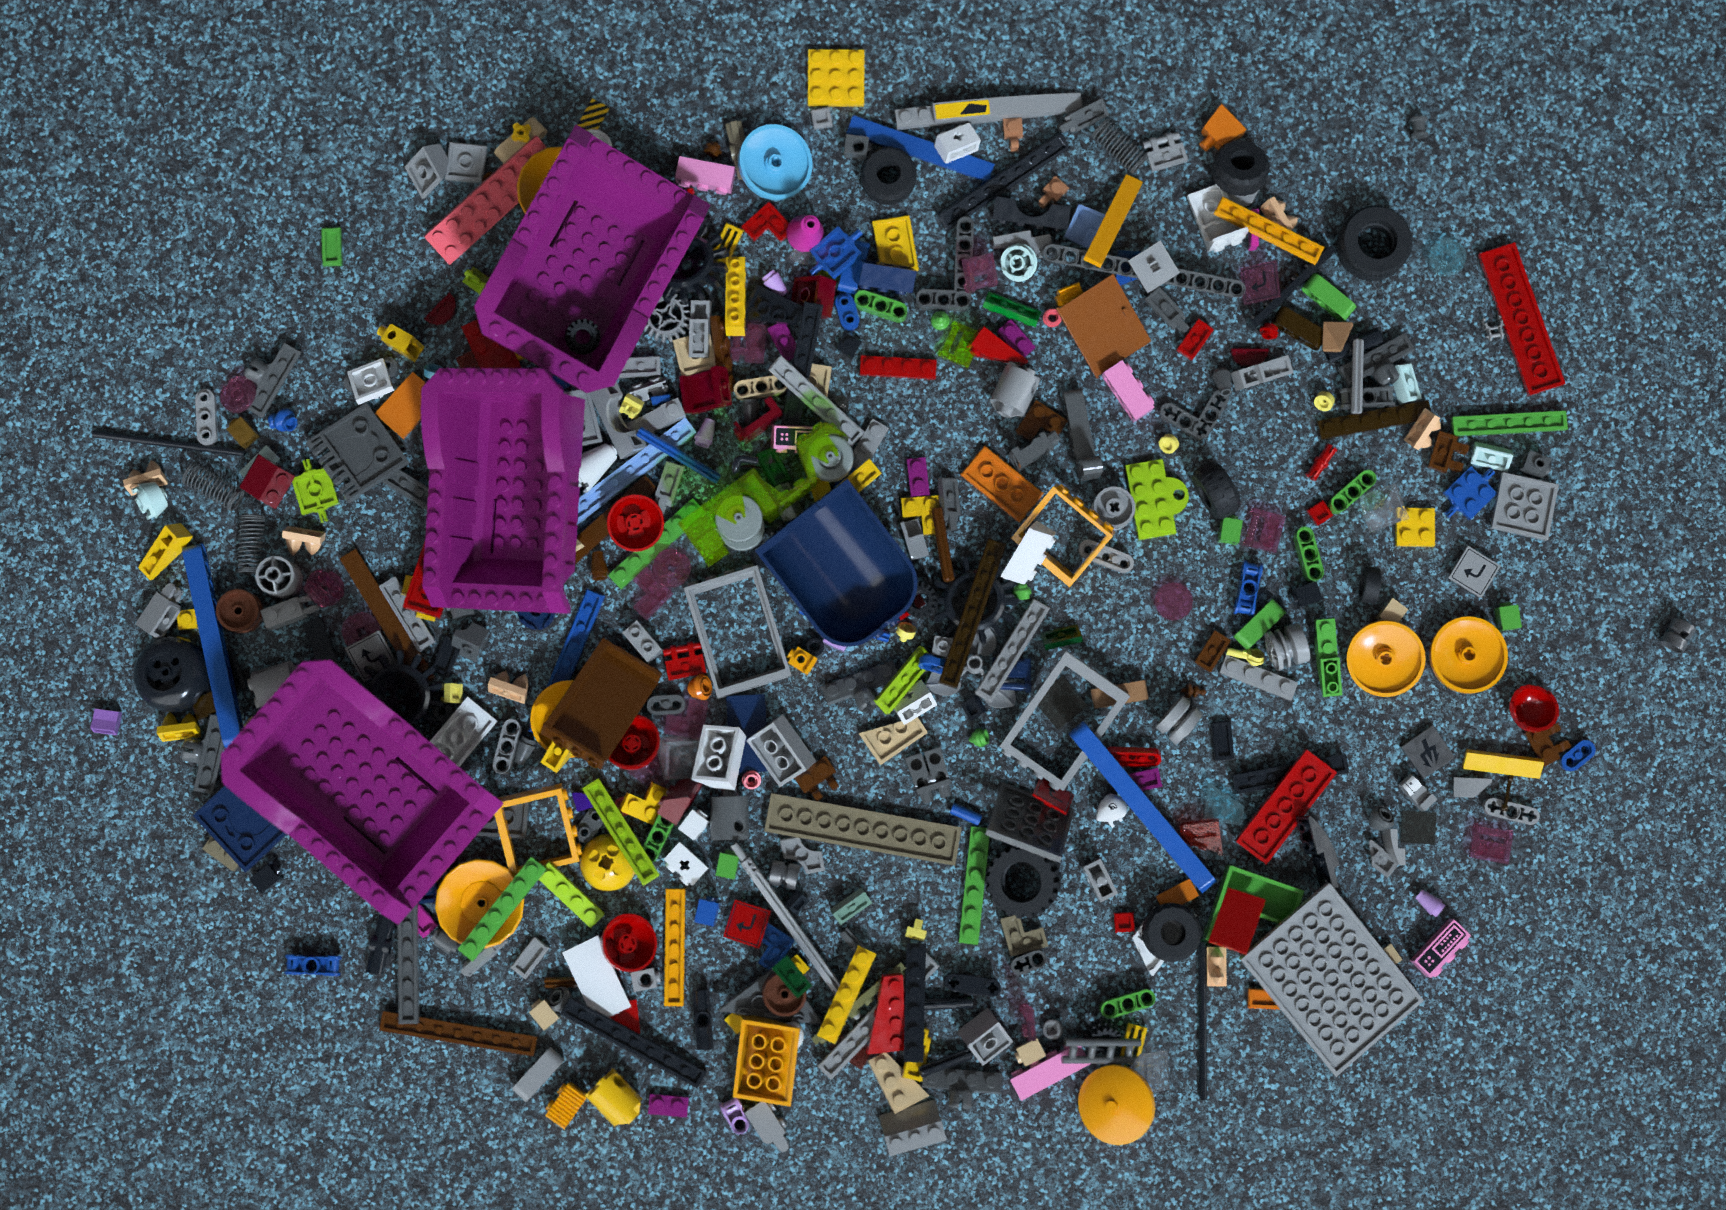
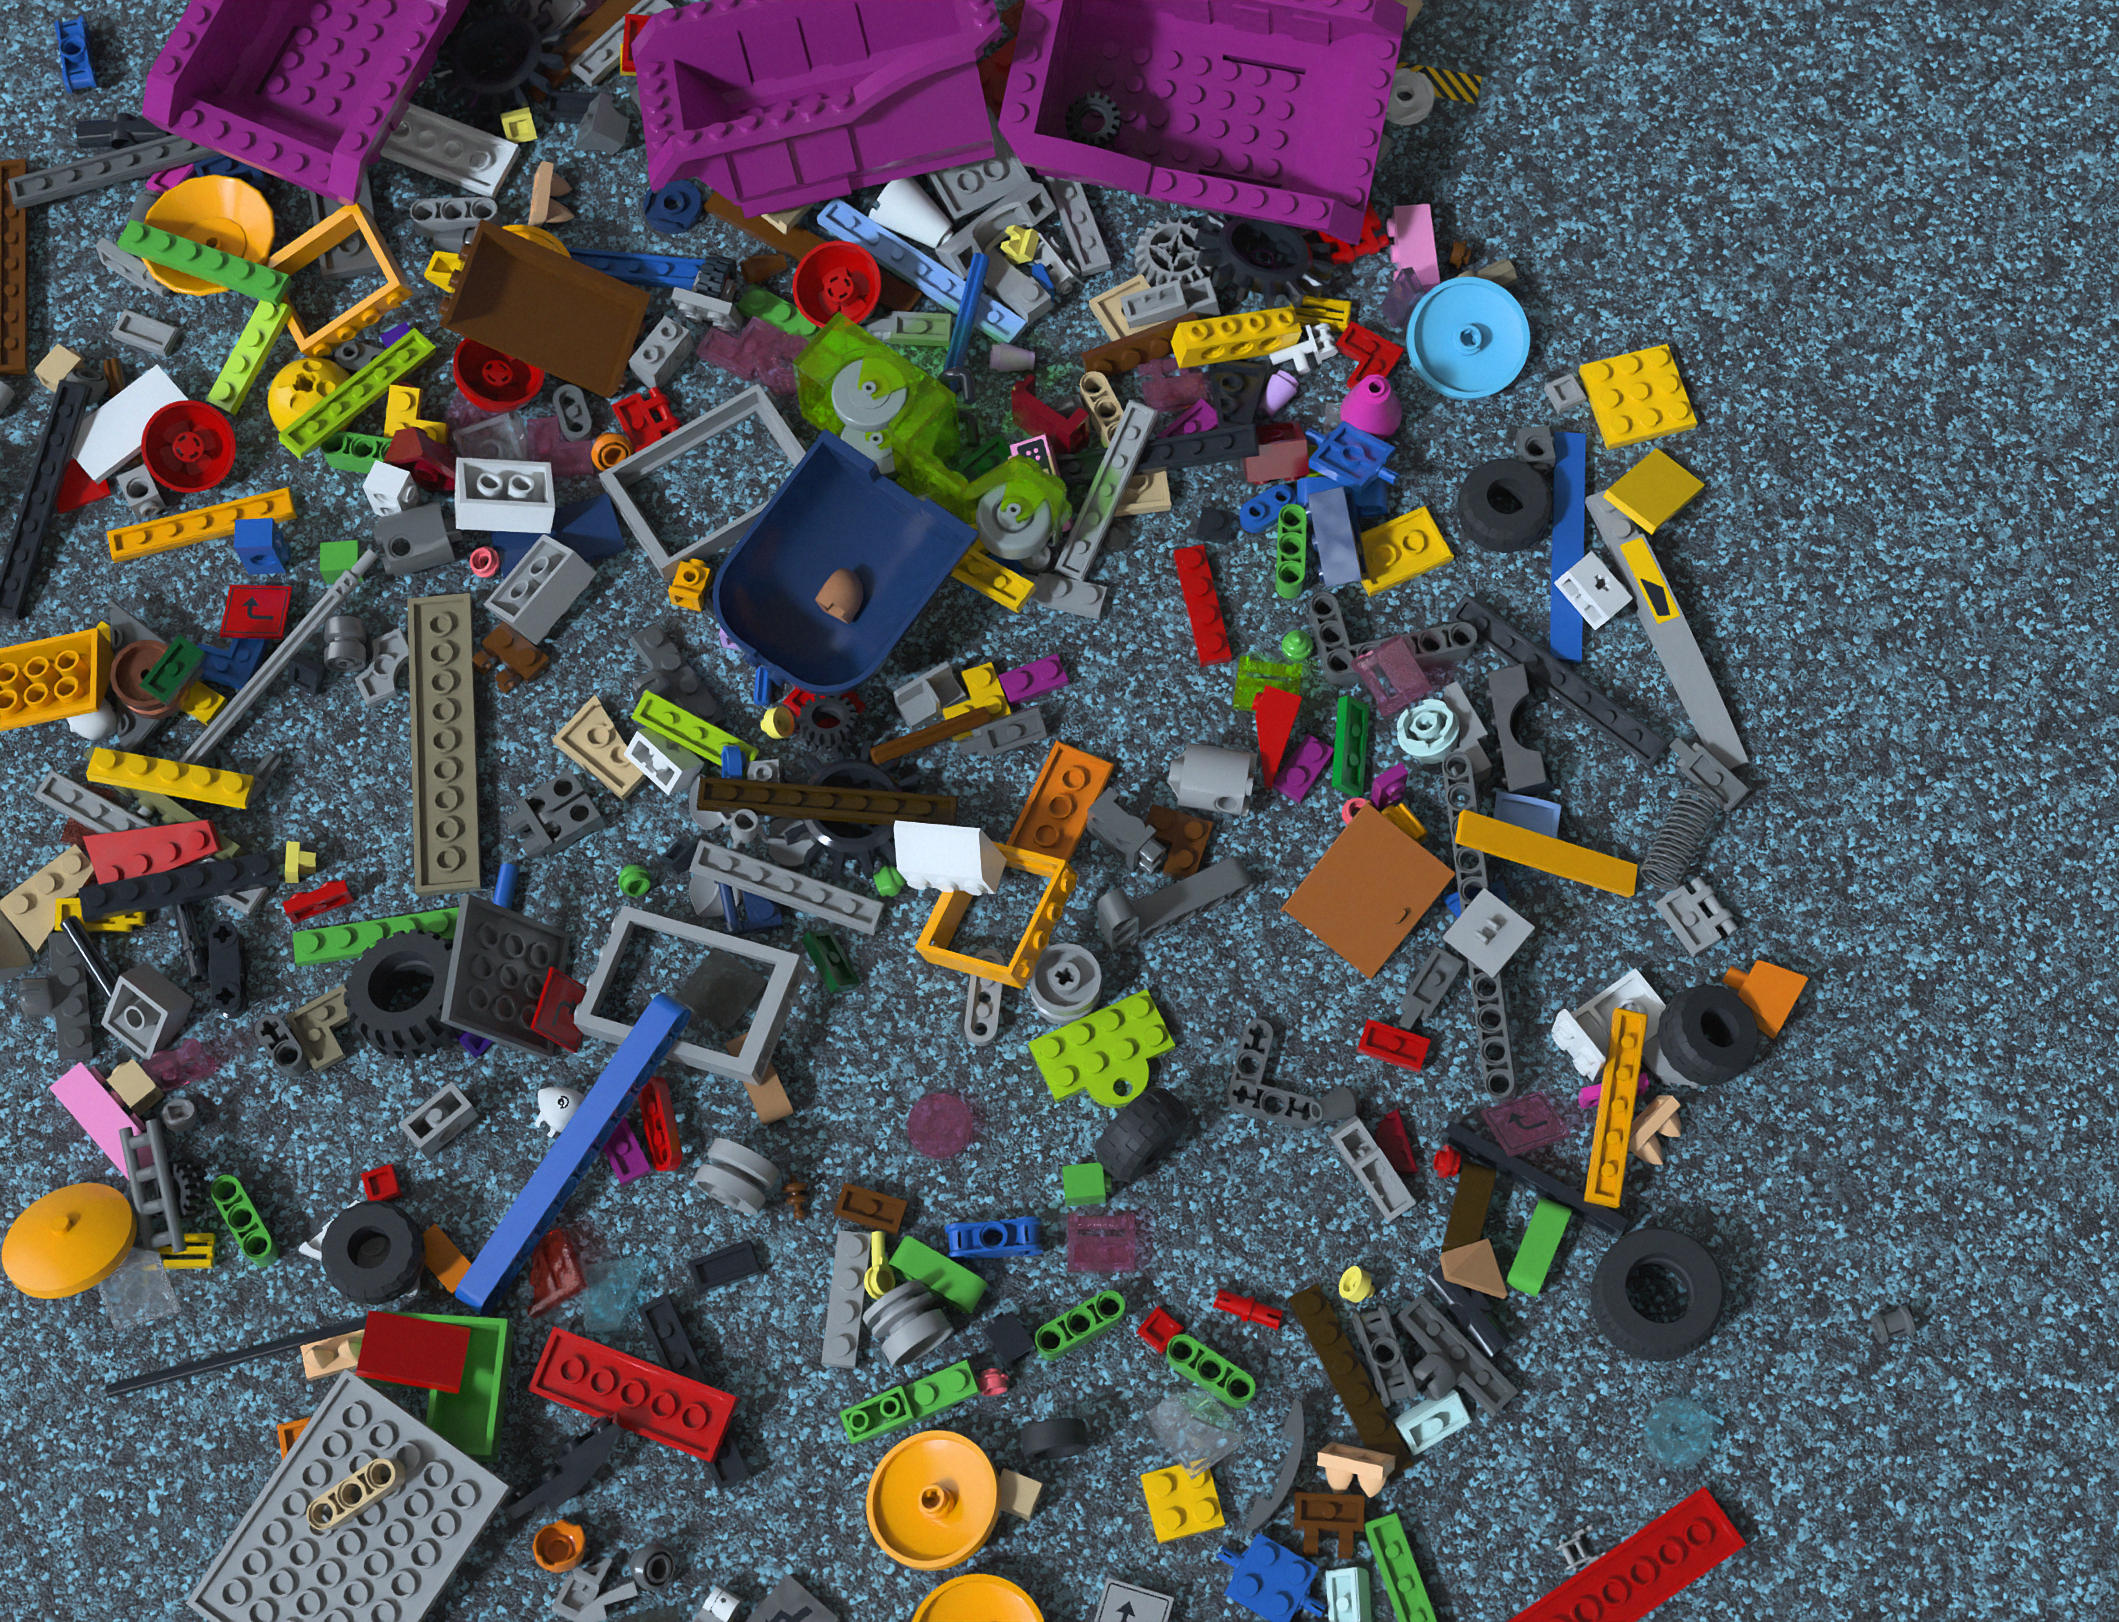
camera: 80 degrees right, 15 degrees down
white brick [664,842,709,886] -> none
dark red panel [679,366,732,415] -> none
black piece [692,989,714,1050] -> none
sand green plate [830,887,872,925] -> none
nougat plate [1003,118,1023,152] -> none
nougat plate [1038,176,1069,209] -> none
bright pink brick [1102,360,1154,423] -> none
light yellow tile [1159,434,1179,454] -> none
light grey axle [1351,339,1364,414] -> none
none -> red plate [282,880,355,924]
none -> tan beam [307,1458,406,1530]
none -> orange hair [532,1519,587,1573]
none -> light grey plate [671,253,744,331]
none -> nougat brick [815,567,863,624]
none -> coral plate [977,1368,1009,1396]
none -> dark grey slope [1244,1399,1304,1537]
none -> white arm [1269,323,1338,375]
none -> magenta plate [1370,762,1408,811]
none -> clear purple plate [1381,267,1425,329]
none -> yellow tile [1603,448,1705,535]

